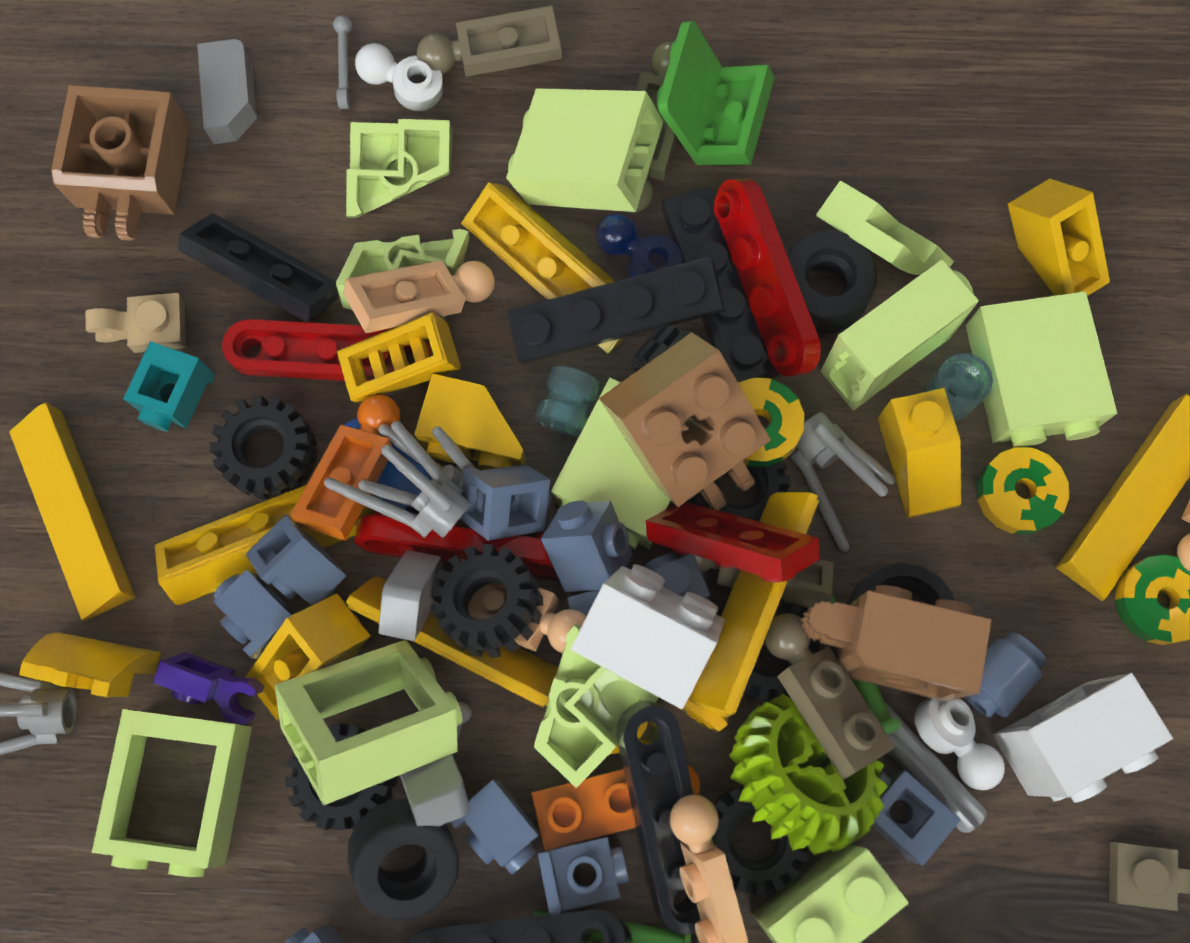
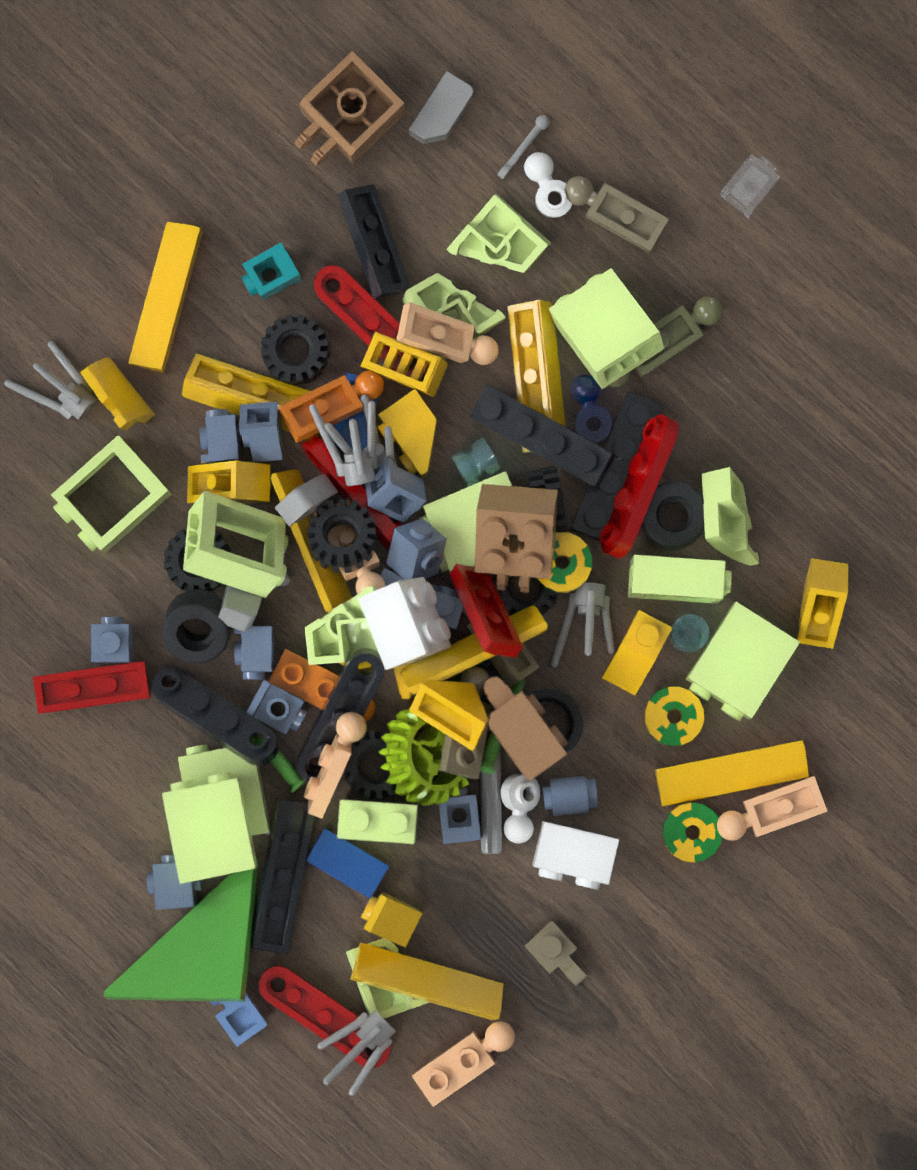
camera: 40 degrees right, 10 degrees up
tan plate [86,293,186,353] -> none
dark purple plate [153,652,264,725] -> none
bright green bracket [657,21,775,165] -> none
none -> yellow slope [409,680,489,751]

